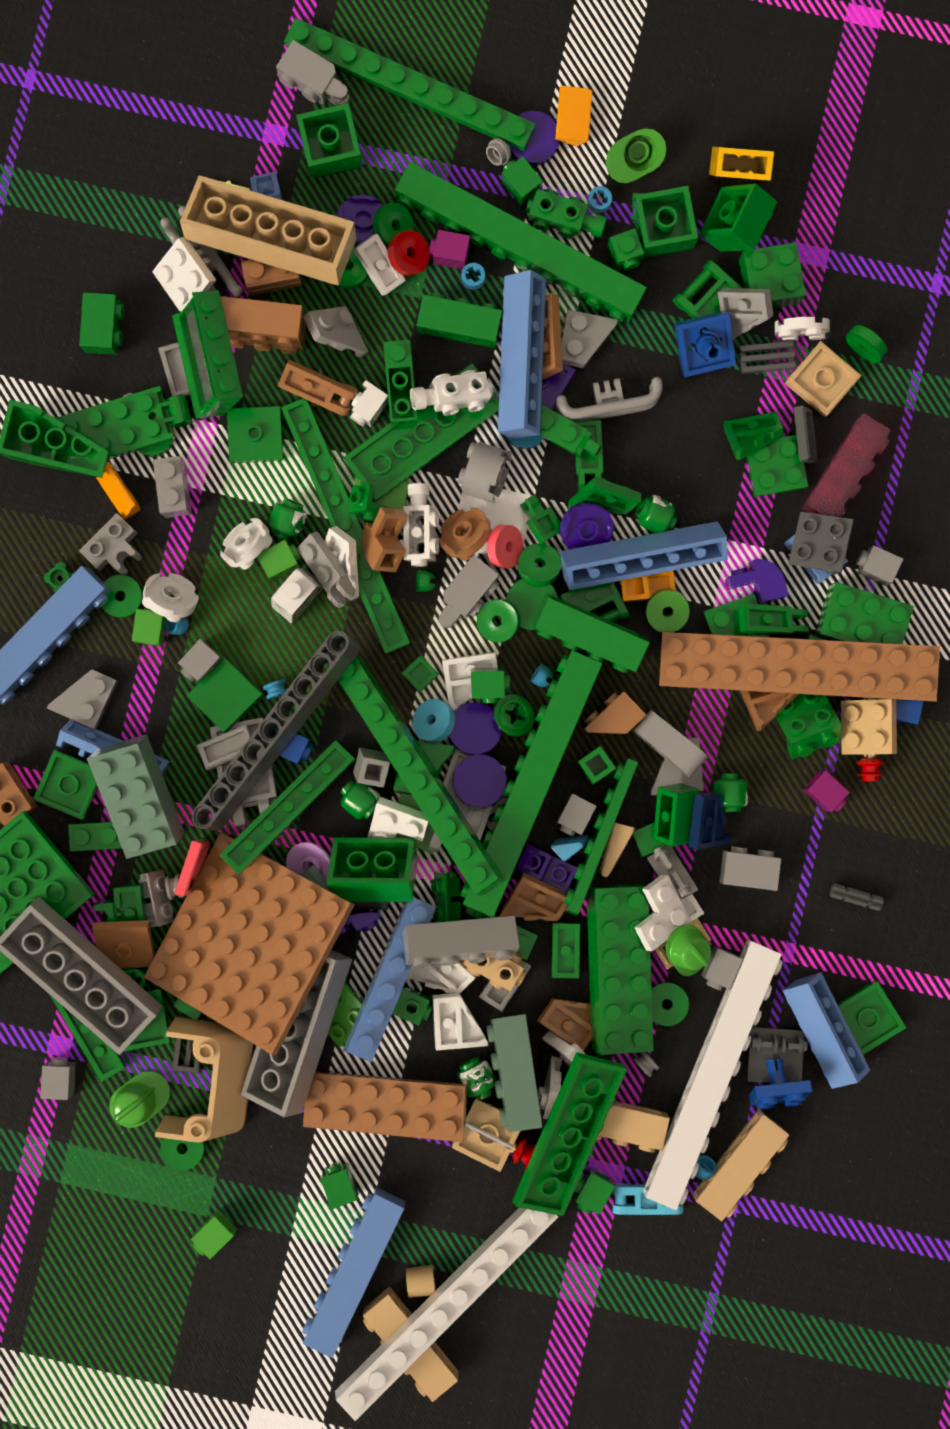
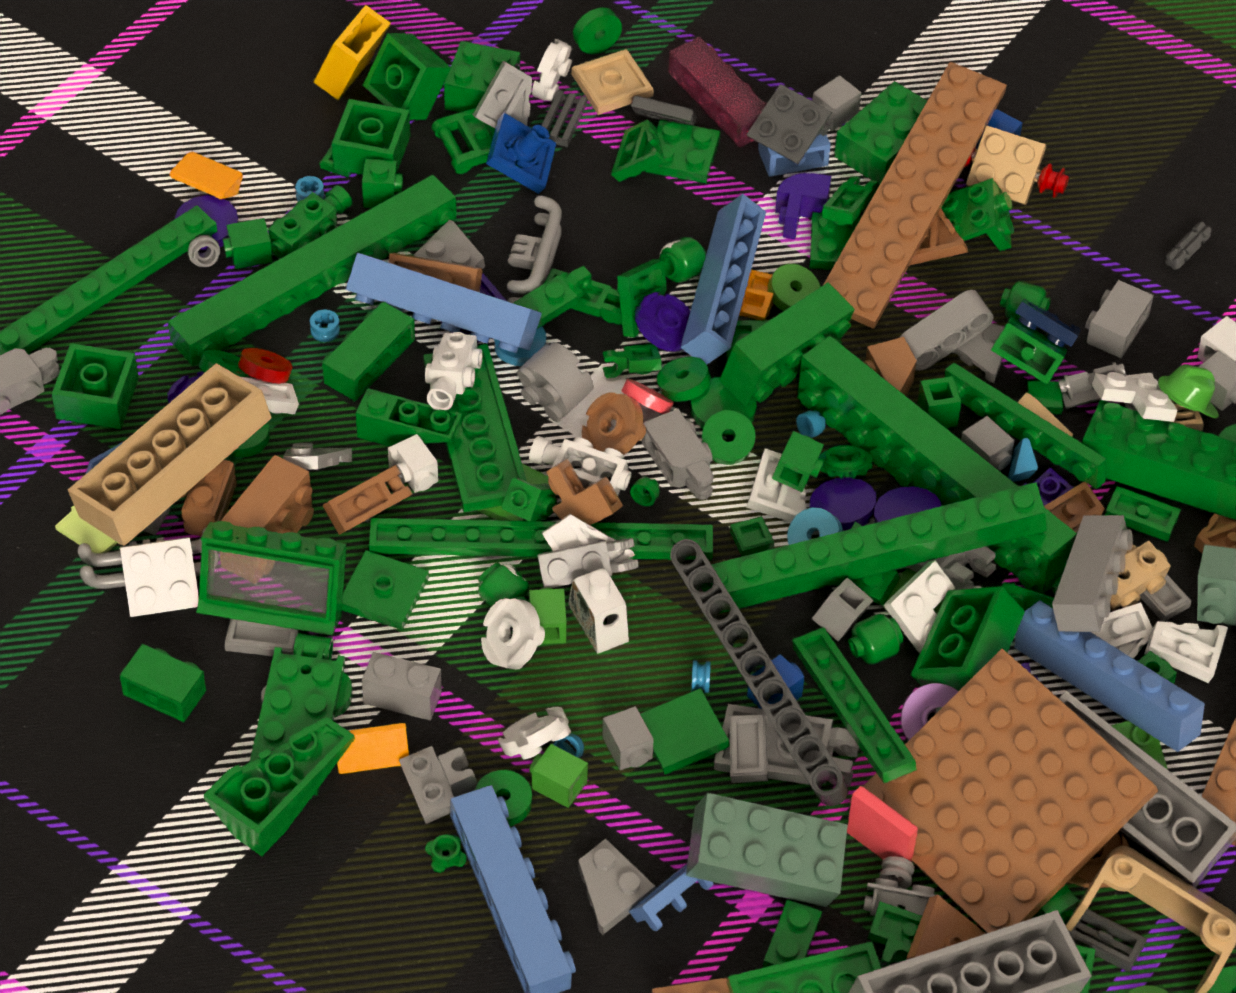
camera: 70 degrees left, 35 degrees down
green plate [33,749,98,820] -> none
magenta brick [429,230,470,270] -> none
bright green piece [606,128,666,183] -> none
magenta brick [802,770,850,812] -> none

